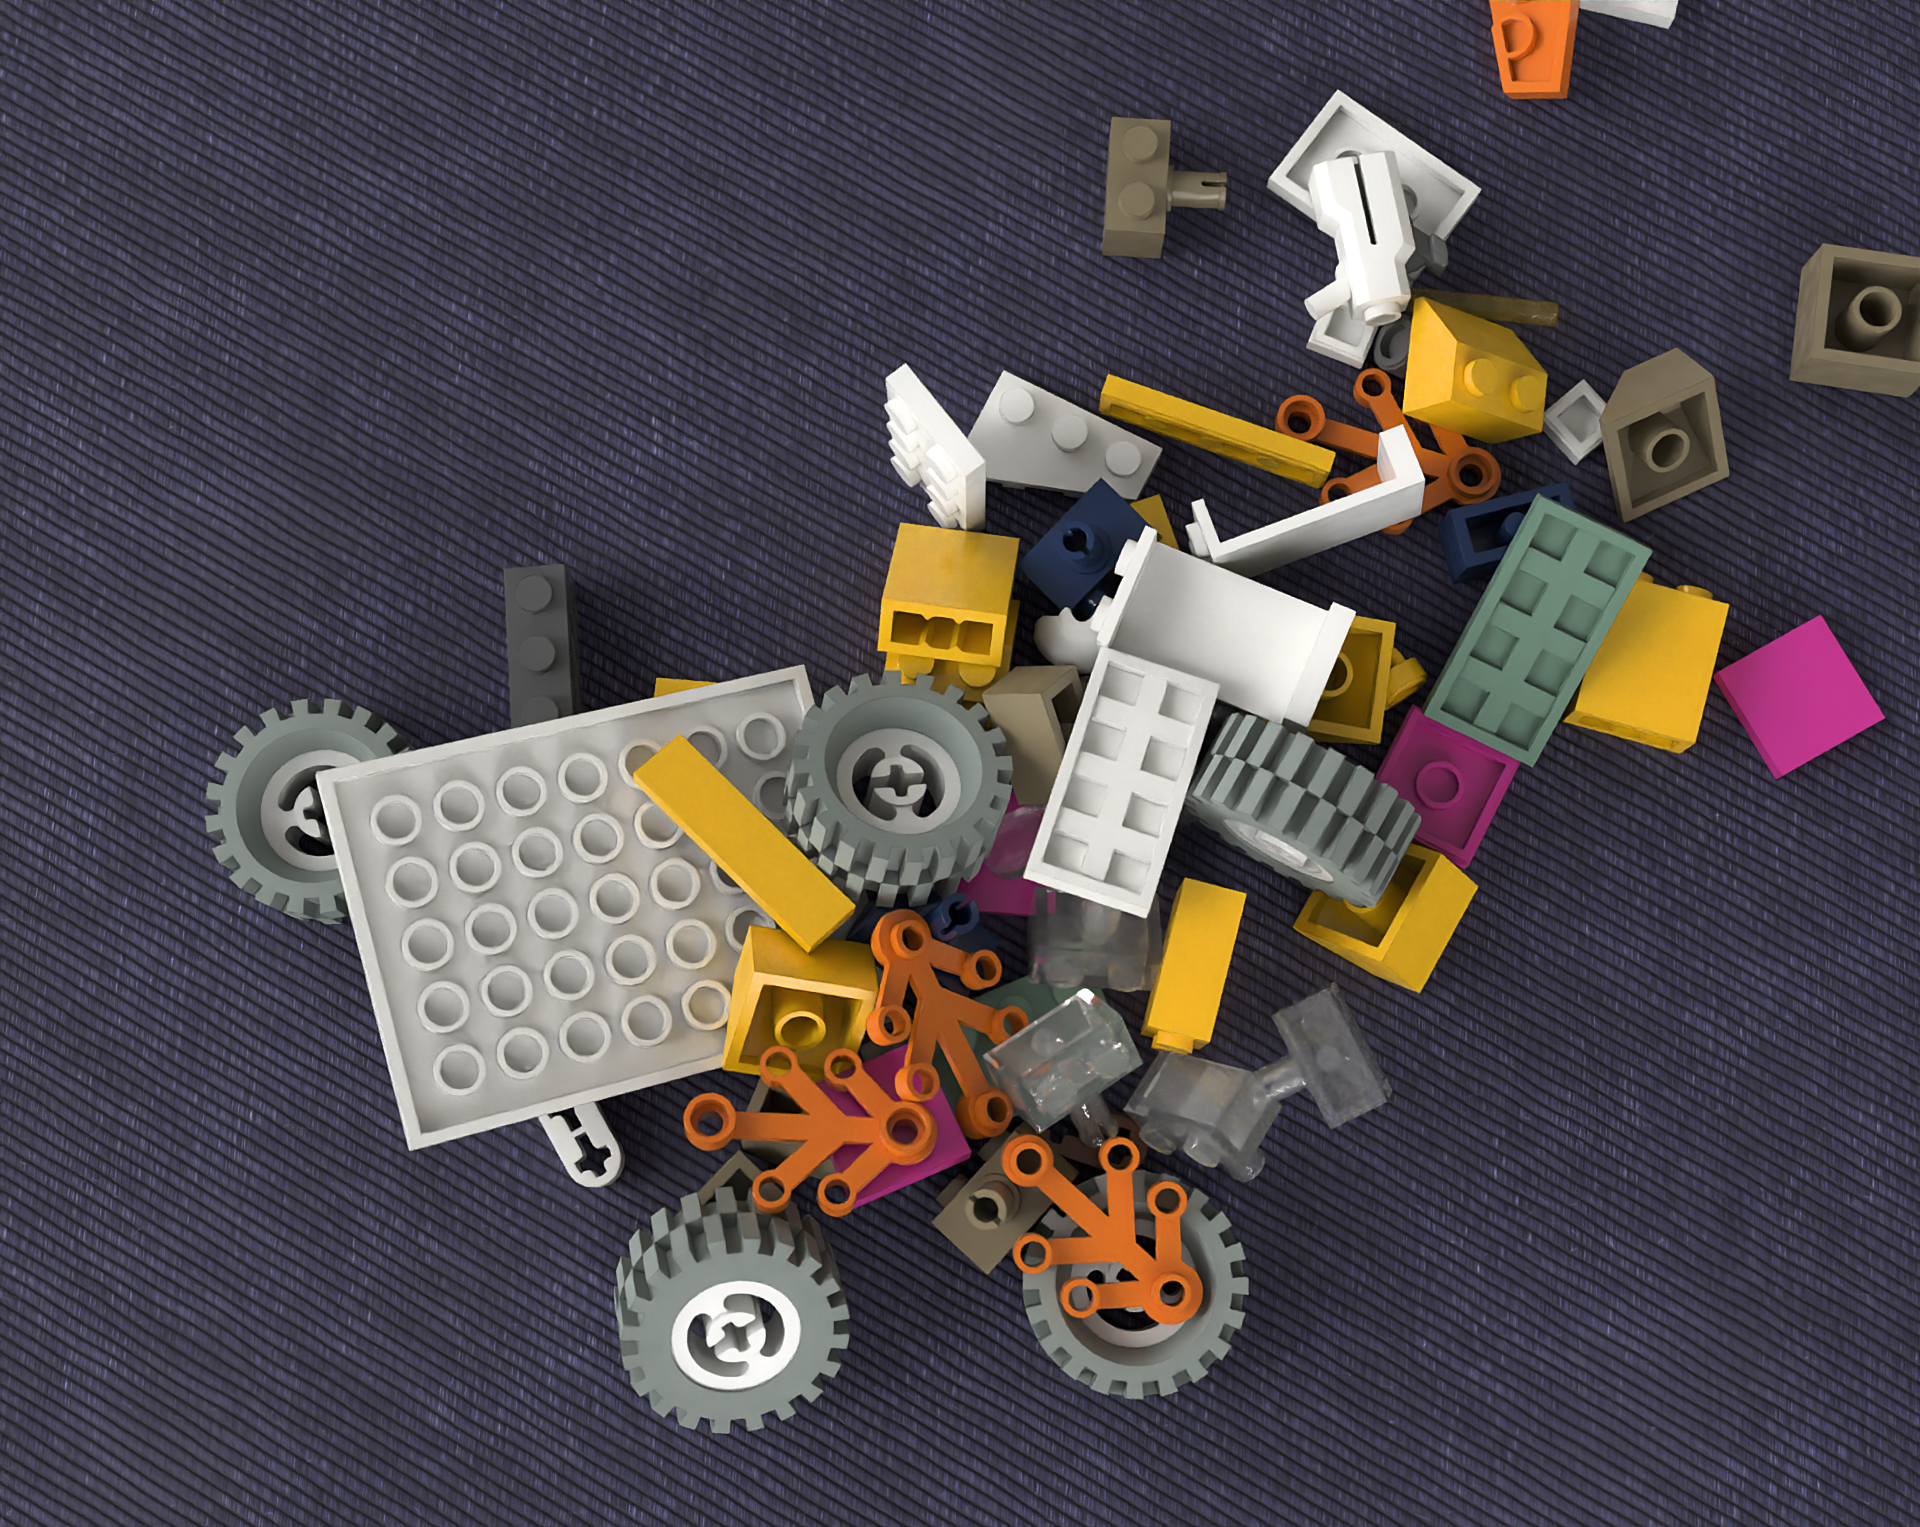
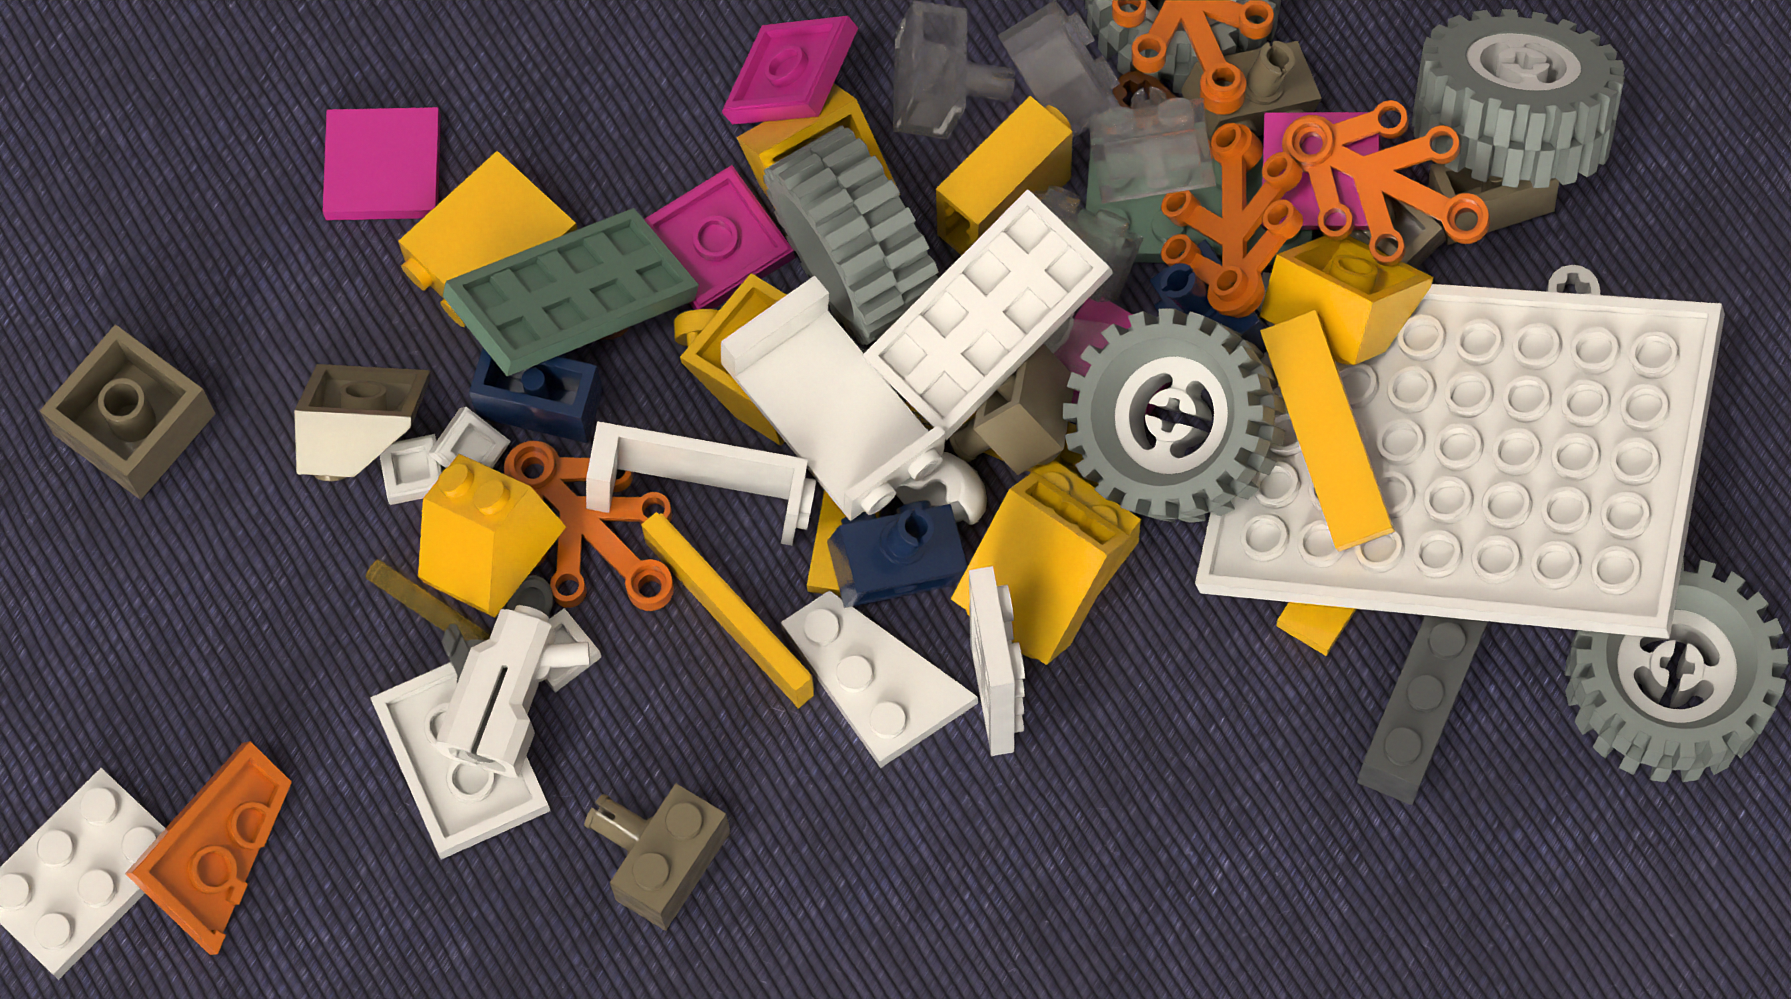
camera: 150 degrees left, 10 degrees down
none -> white tile [428,407,511,468]
none -> dark pink tile [722,16,858,125]

